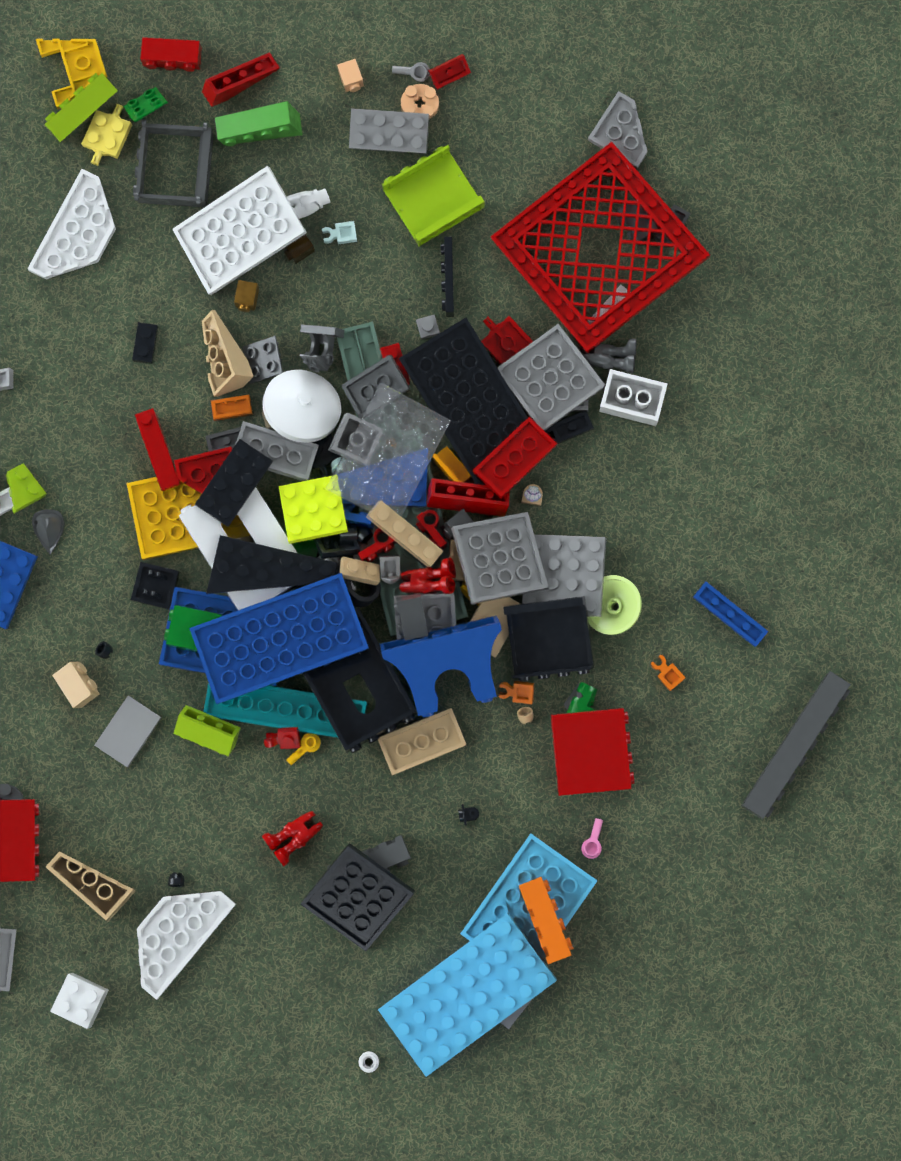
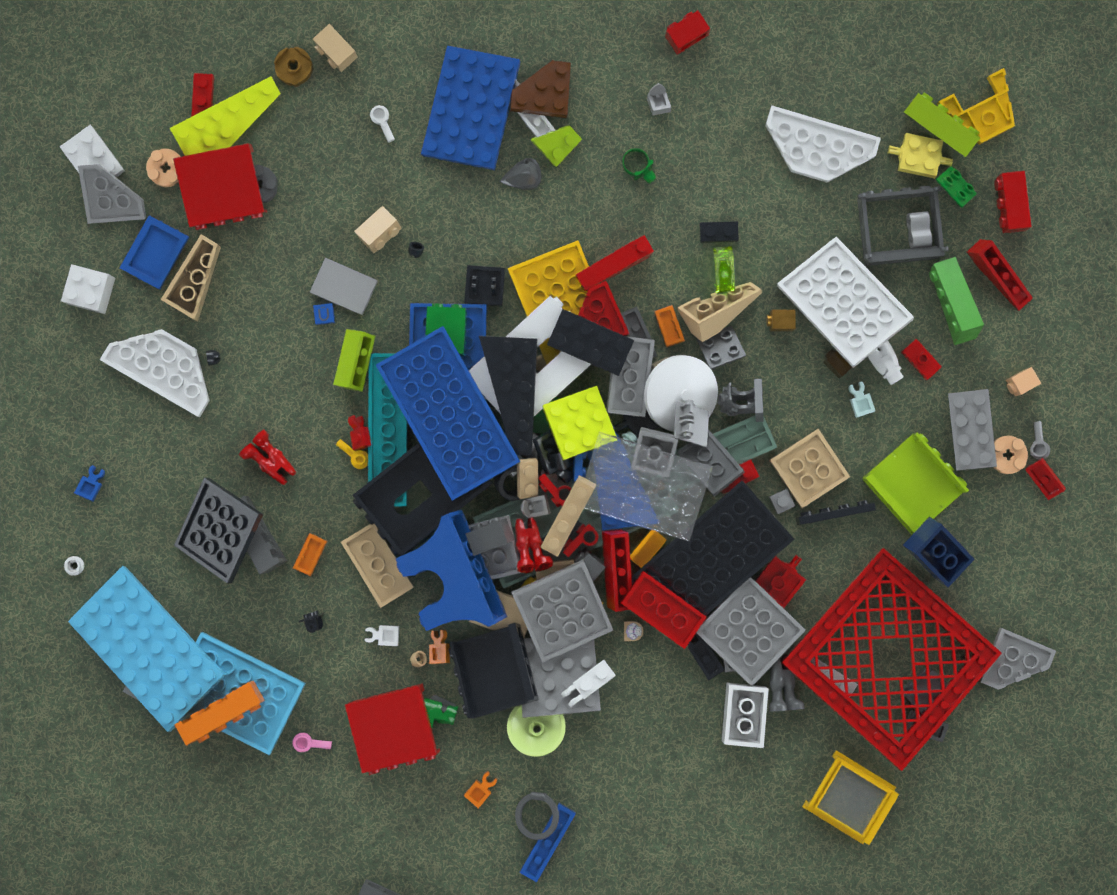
camera: 80 degrees right, 5 degrees up
none -> blue plate [74,465,105,502]
none -> blue piece [120,215,189,290]
none -> orange plate [293,533,328,576]
none -> blue tile [313,303,335,325]
none -> white plate [365,625,399,646]
none -> dark grey piece [515,791,559,840]
none -> white hinge [561,660,616,707]
none -> green piece [622,148,656,184]
none -> light grey hinge [673,400,709,447]
none -> clear neon green slope [713,246,735,292]
none -> tan plate [769,429,850,508]
none -> piece [802,750,899,845]
none -> red plate [901,339,942,380]
none -> dark blue brick [903,517,975,587]
none -> light grey axle [906,211,932,248]

